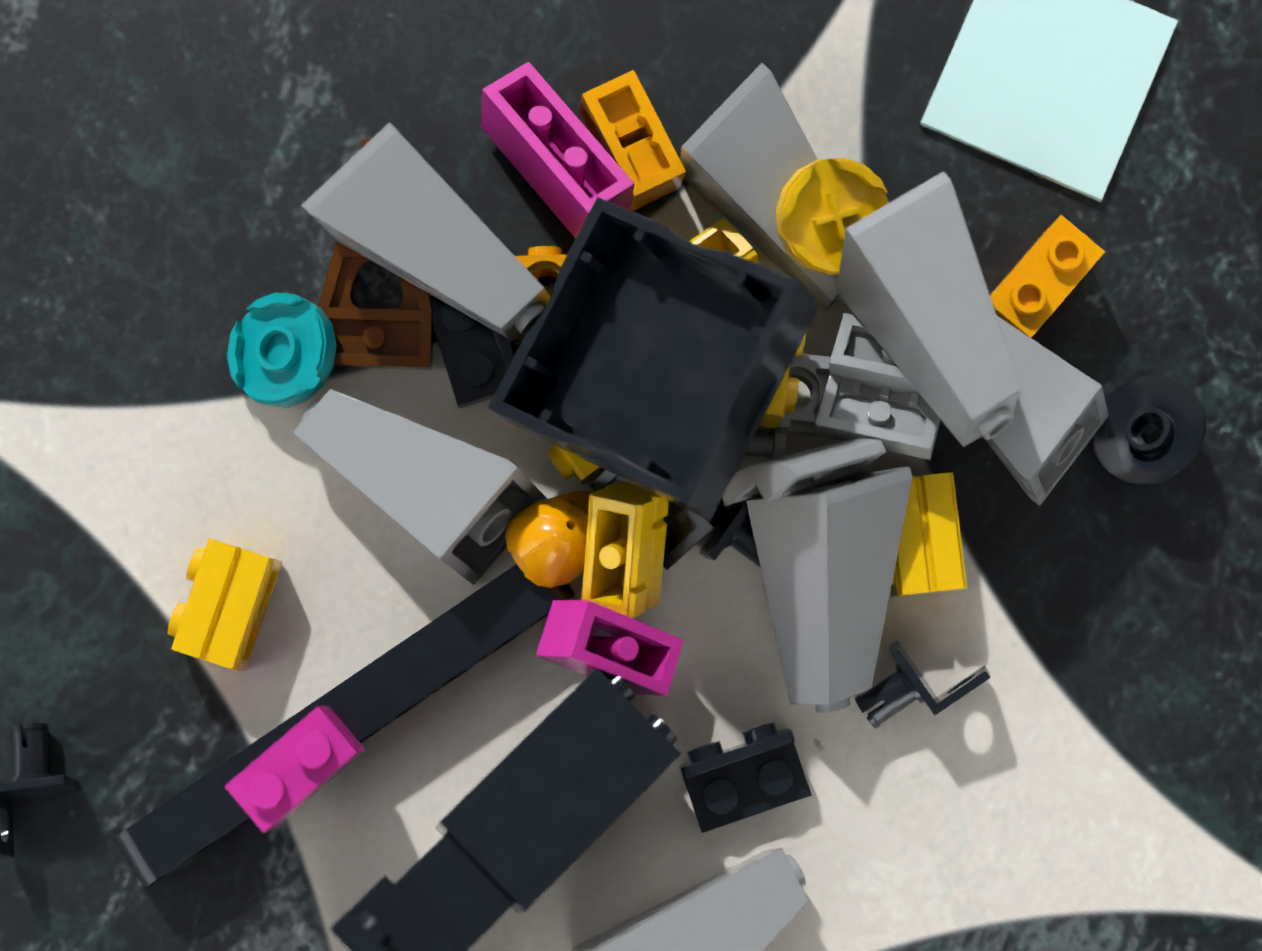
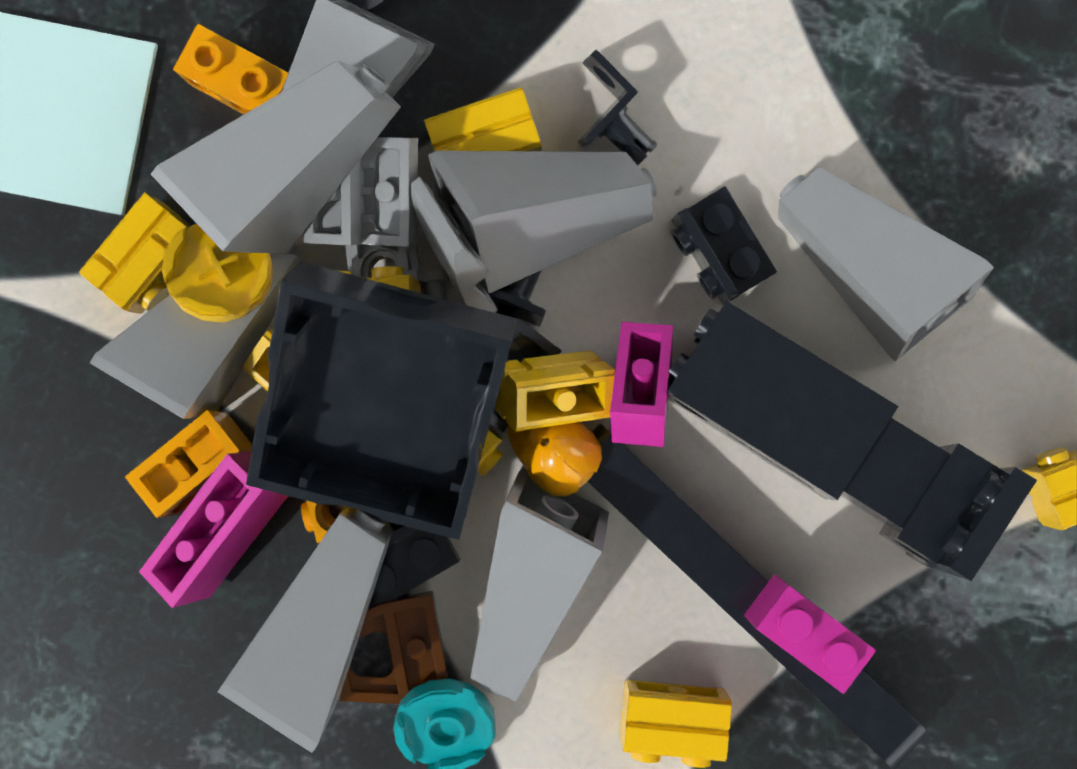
camera: 100 degrees left, 5 degrees up
none -> yellow brick [79,192,191,314]

